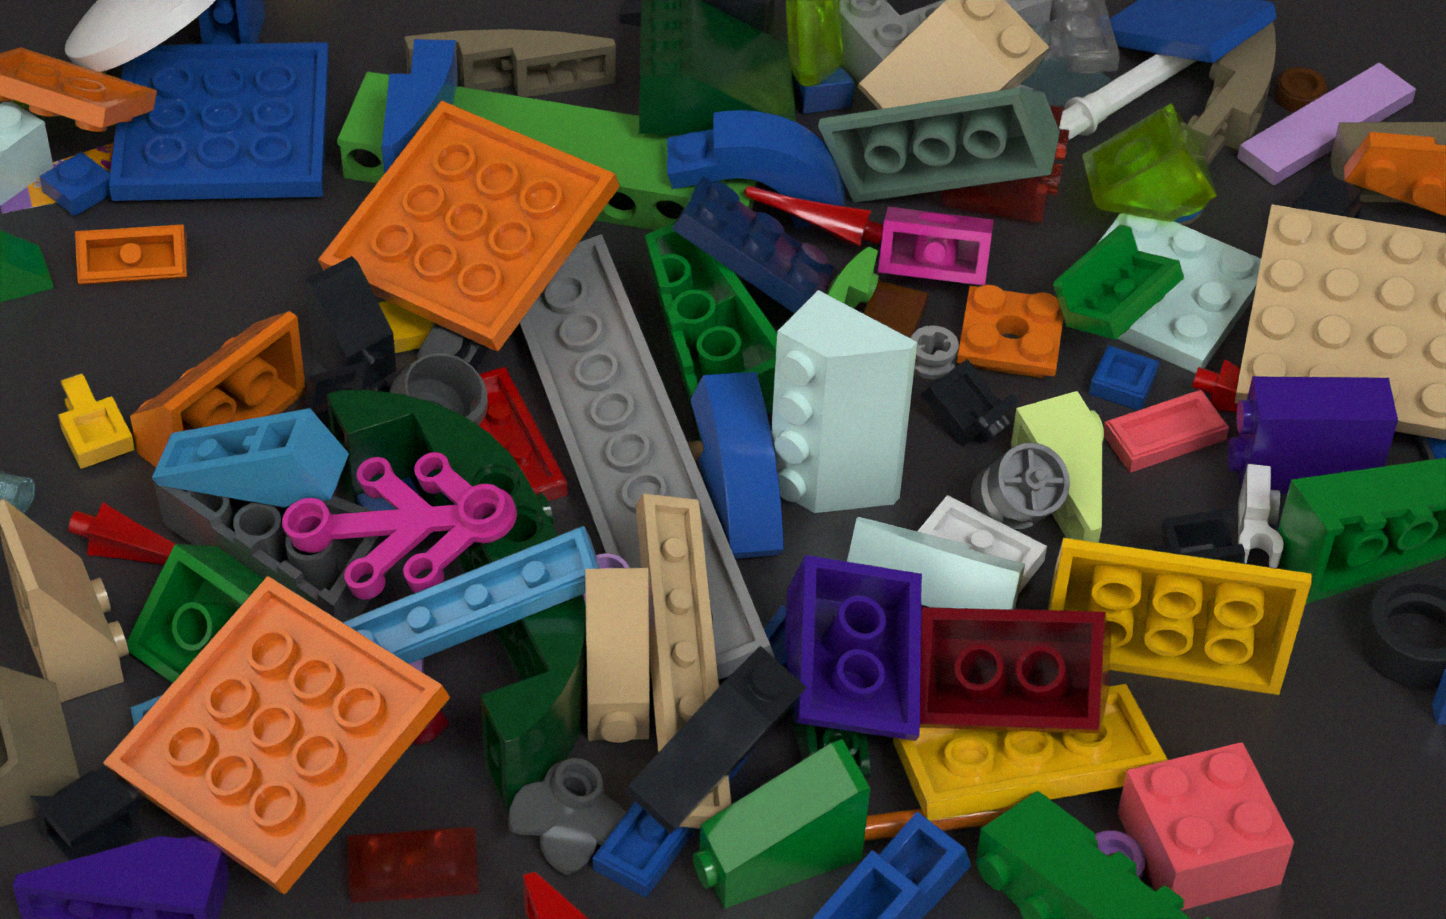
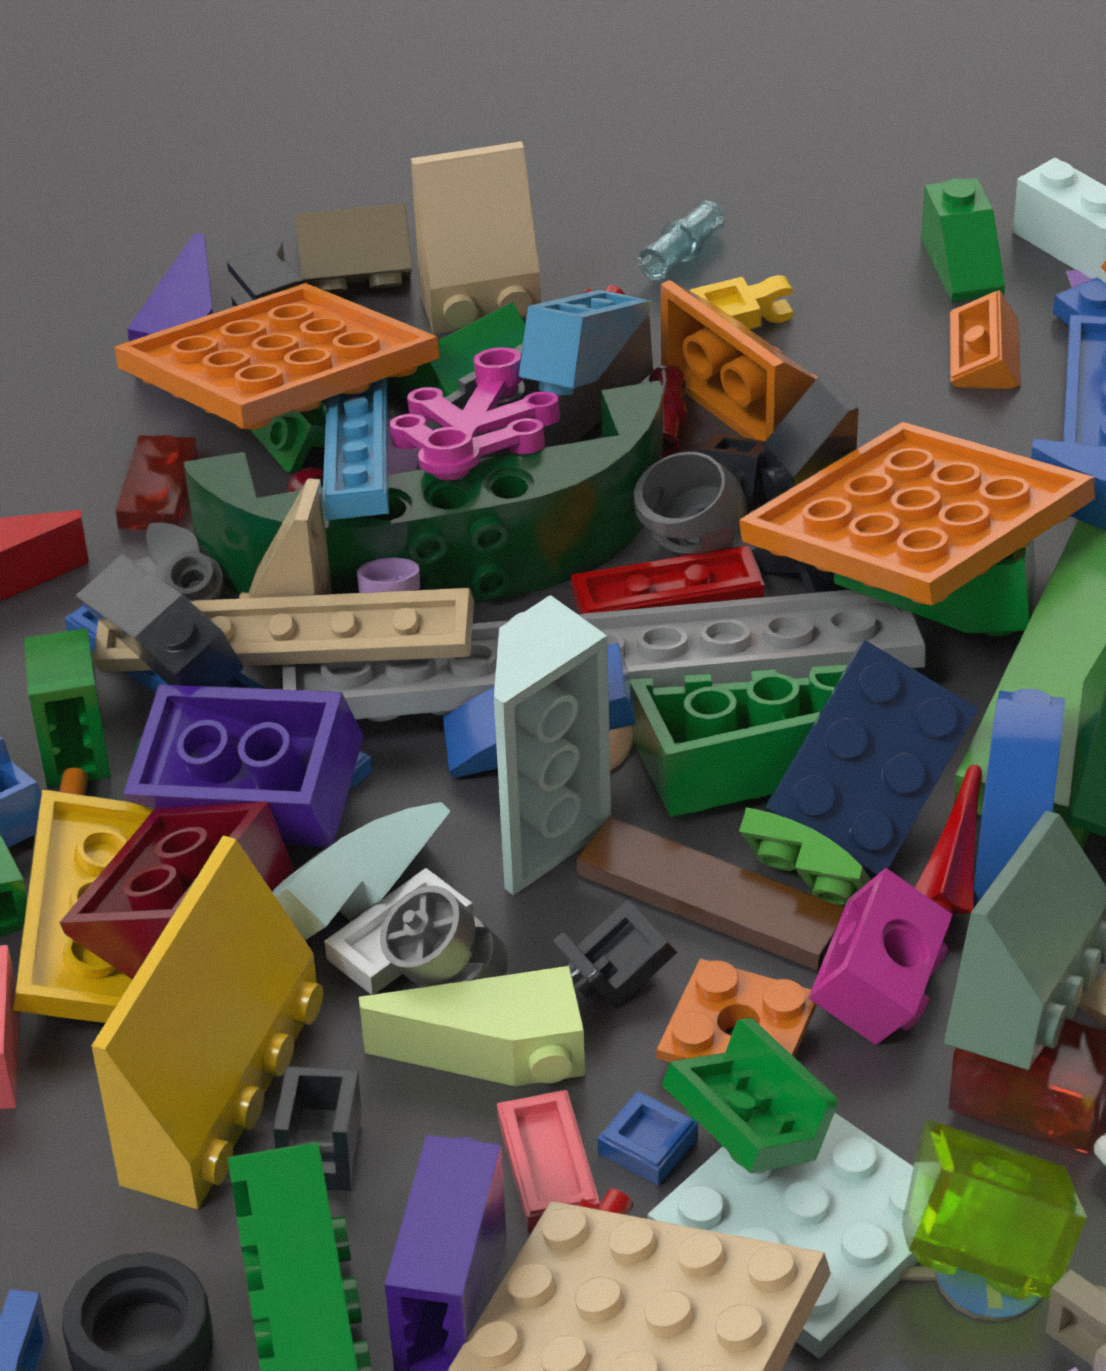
camera: 105 degrees right, 5 degrees down
light grey bush [911,325,959,380] -> none
white plate [1238,464,1284,568] -> none

